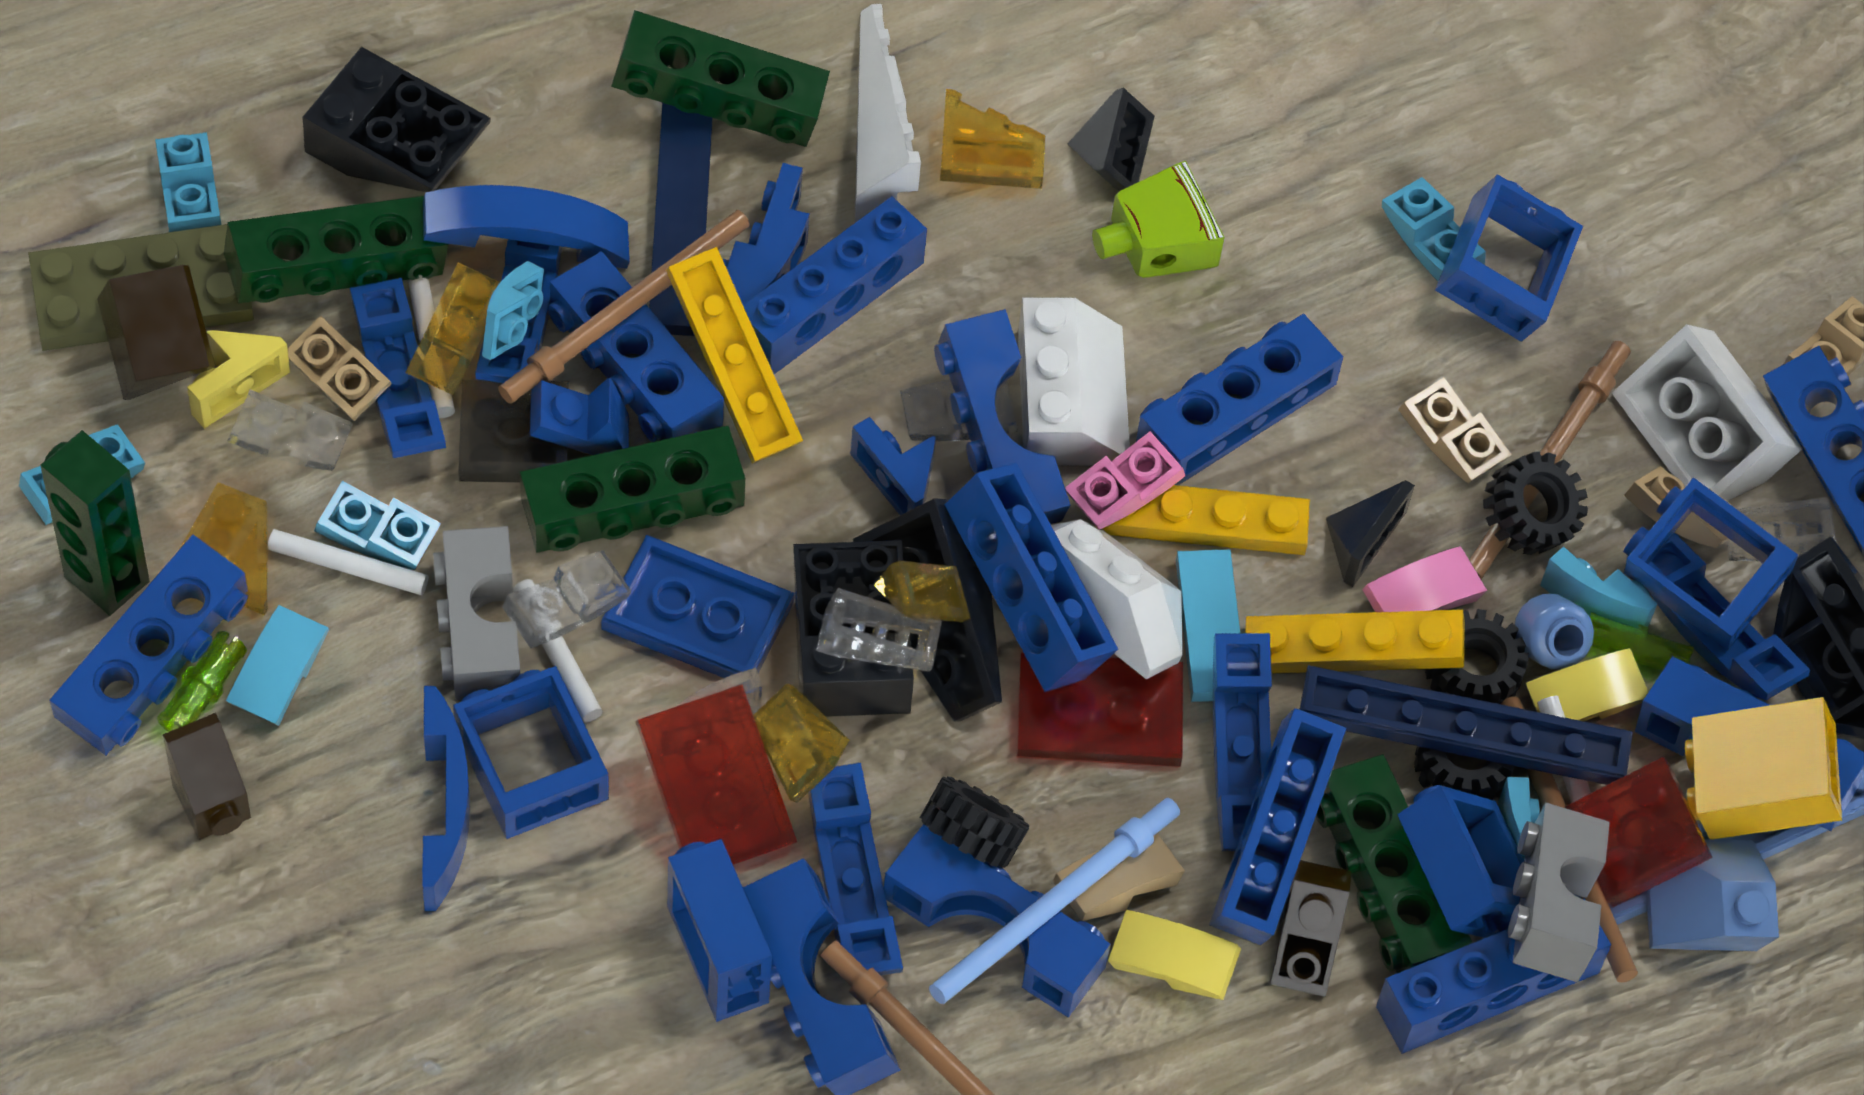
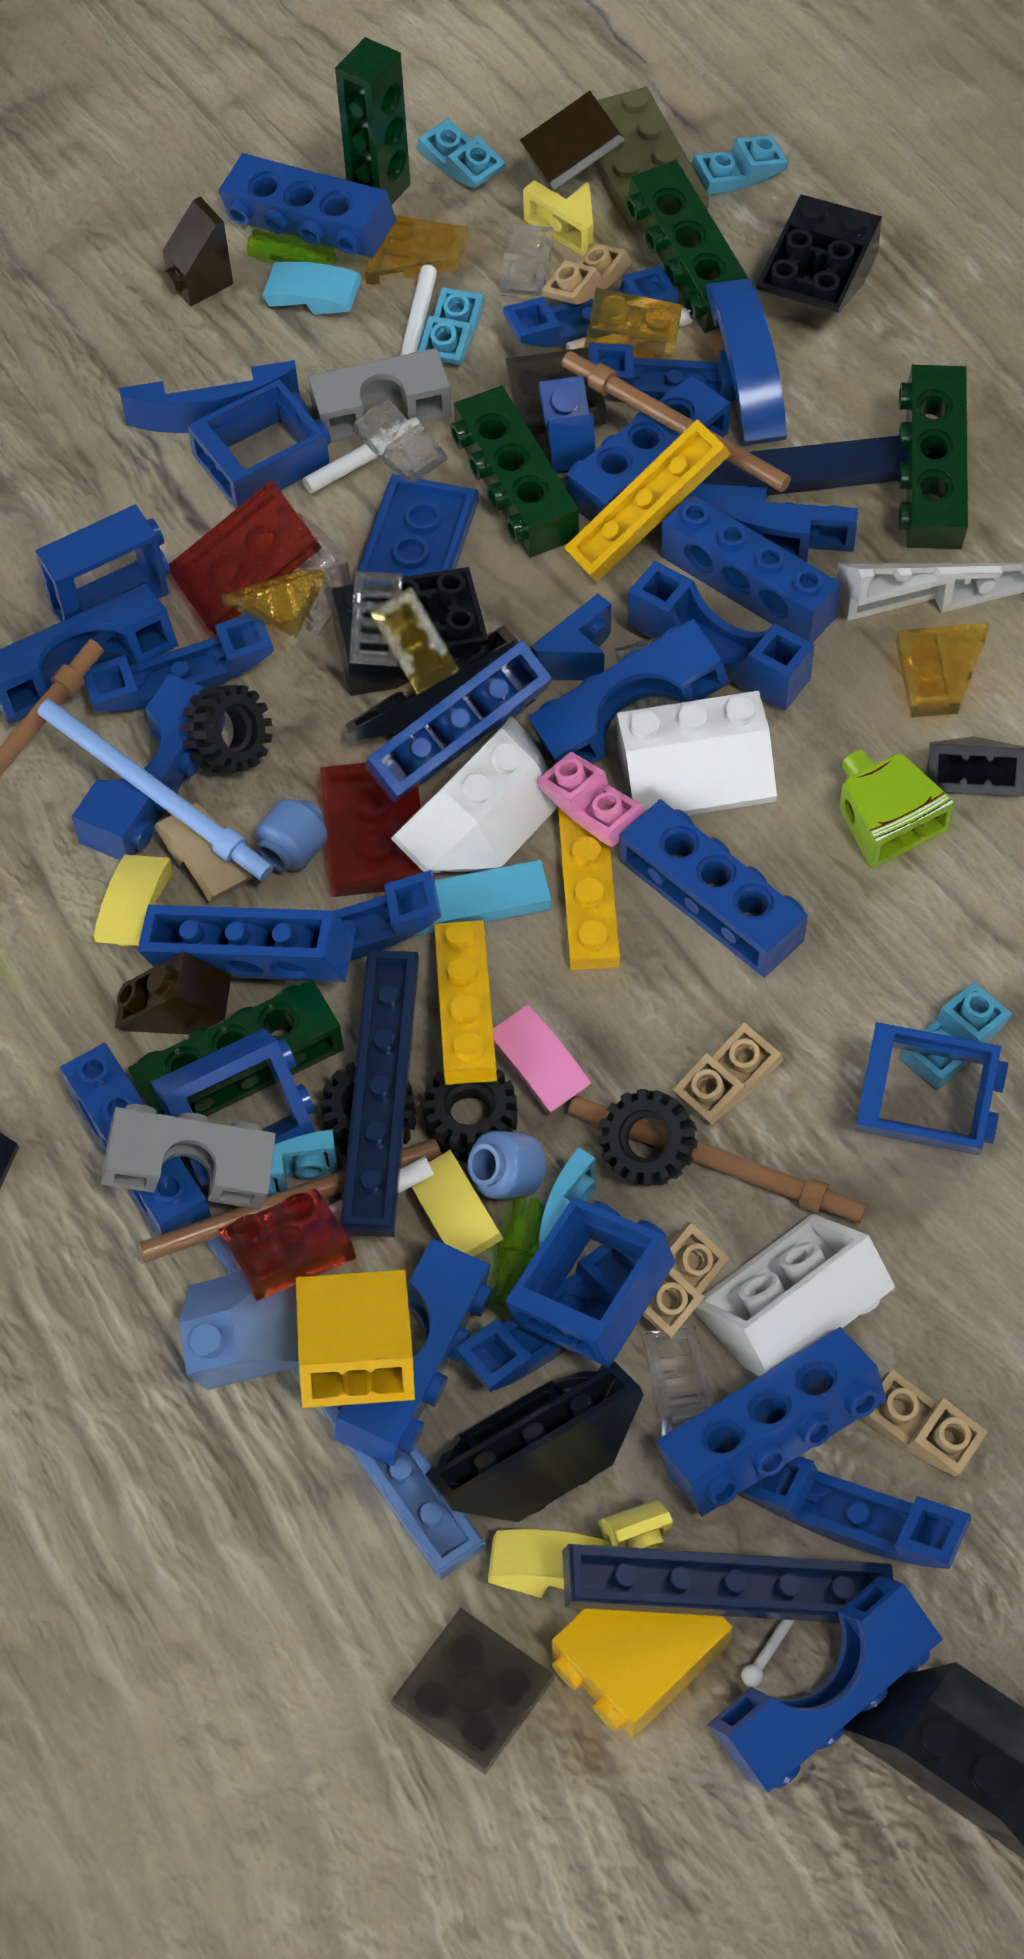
camera: 90 degrees right, 0 degrees up
medium azure slope [482,261,544,360] -> none
black slope [1326,480,1415,587] -> none
none -> medium blue head [255,799,328,872]
none -> blue arch [628,560,815,711]

